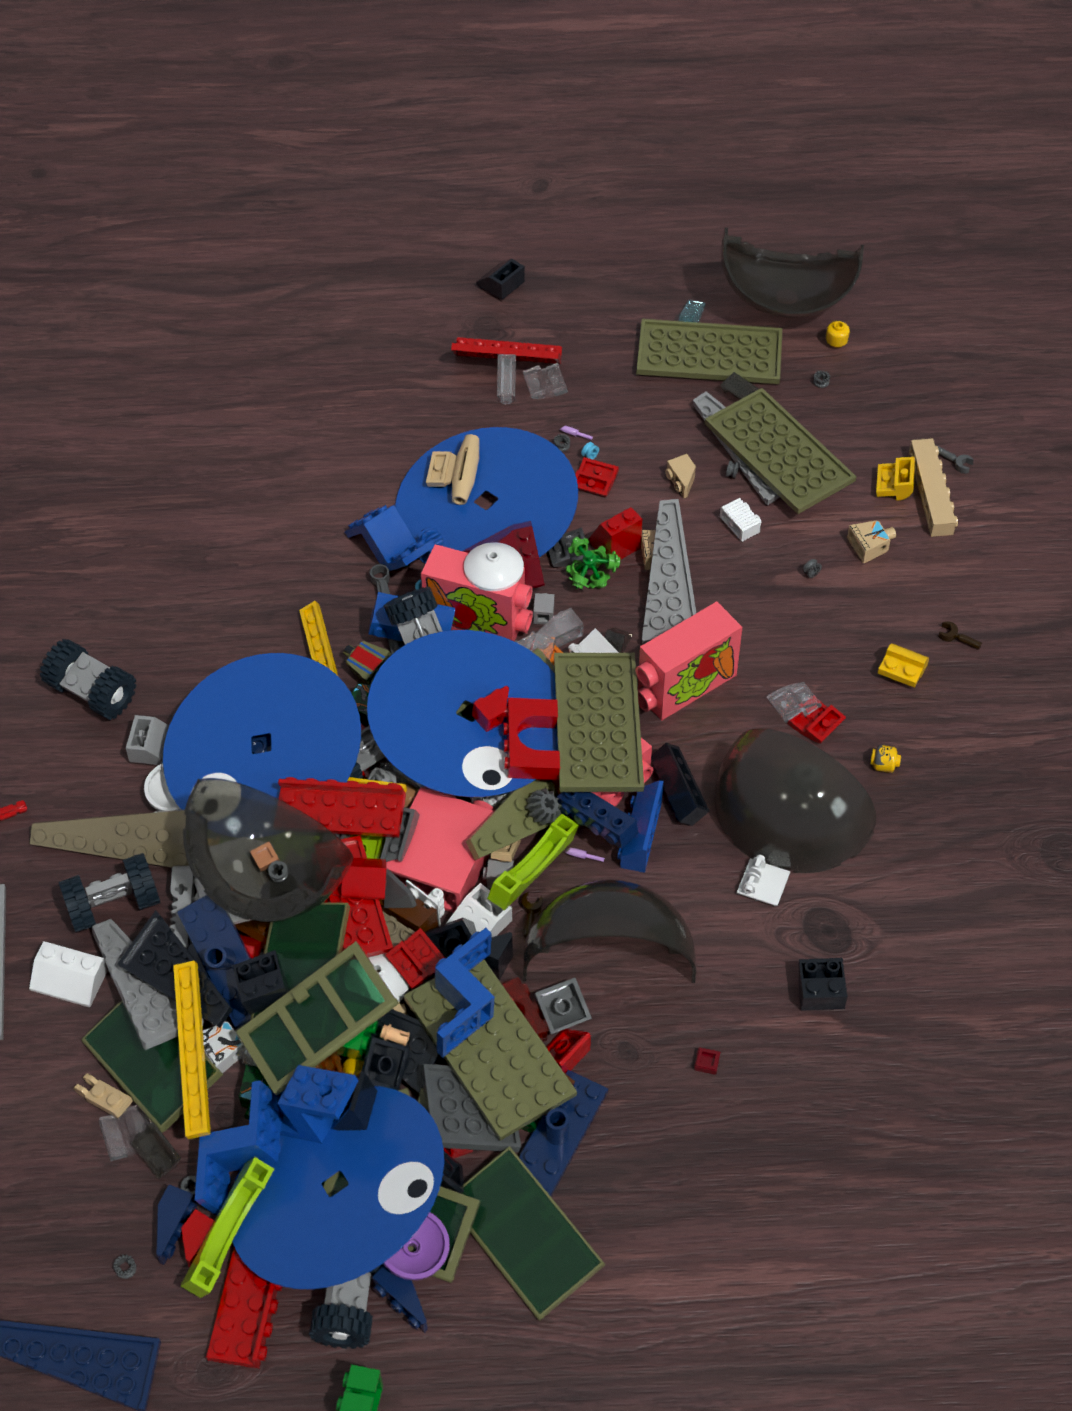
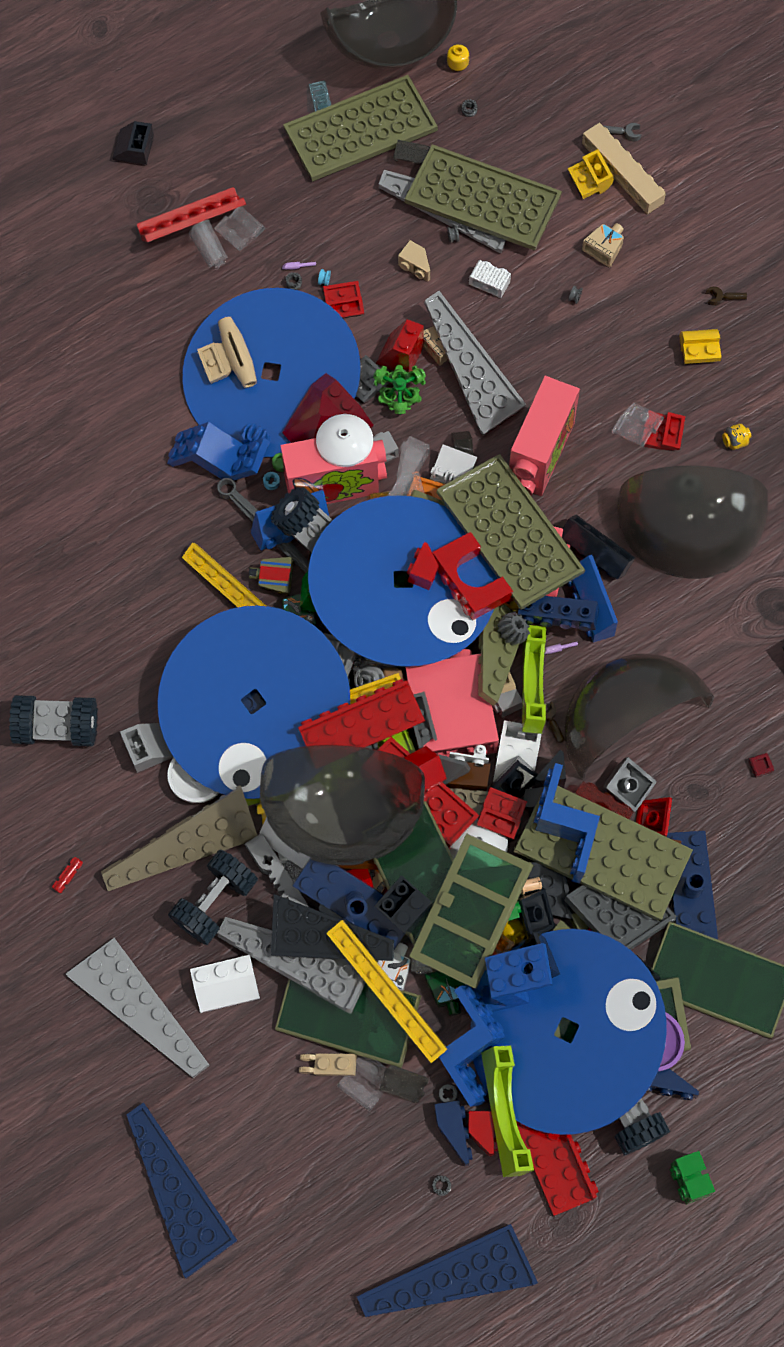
camera: 30 degrees left, 15 degrees up
nougat tile [250,842,280,872] -> none
dark grey bush [268,861,288,882] -> none
white hinge [737,855,790,906] -> none

